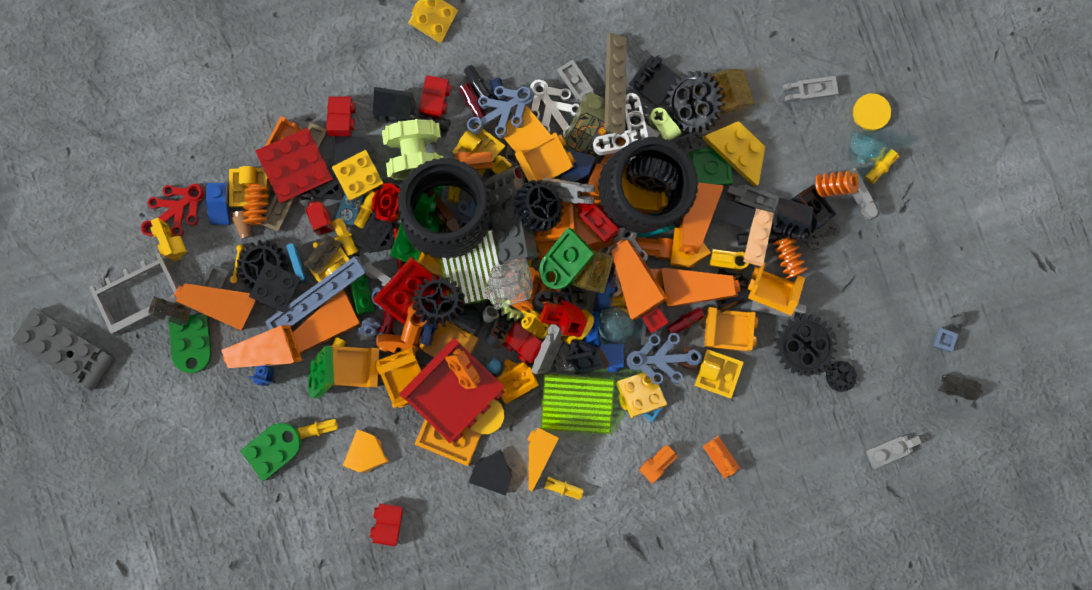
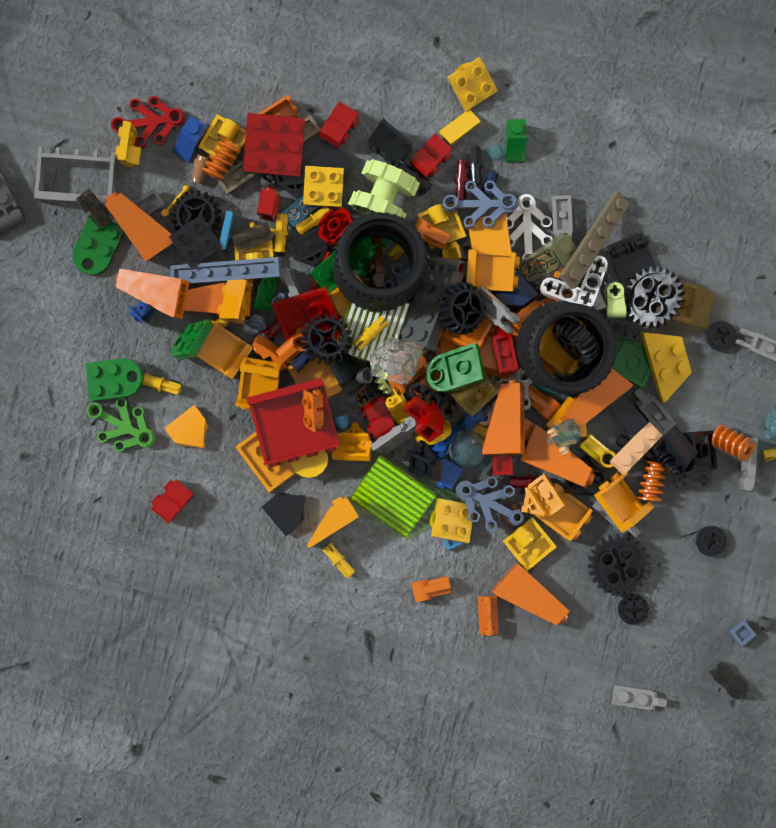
camera: 30 degrees right, 5 degrees up
none -> bright green plant [87,398,156,452]
none -> light orange slope [217,279,252,325]
none -> yellow pin [352,316,389,352]
none -> yellow slope [439,109,481,147]
none -> clear light blue hinge [486,144,503,159]
none -> orange slope [491,563,570,625]
none -> green slope [505,119,526,162]
none -> light orange slope [521,474,567,517]
none -> clear light blue piece [547,418,582,455]
none -> black gear [695,526,727,556]
none -> black gear [705,321,736,351]

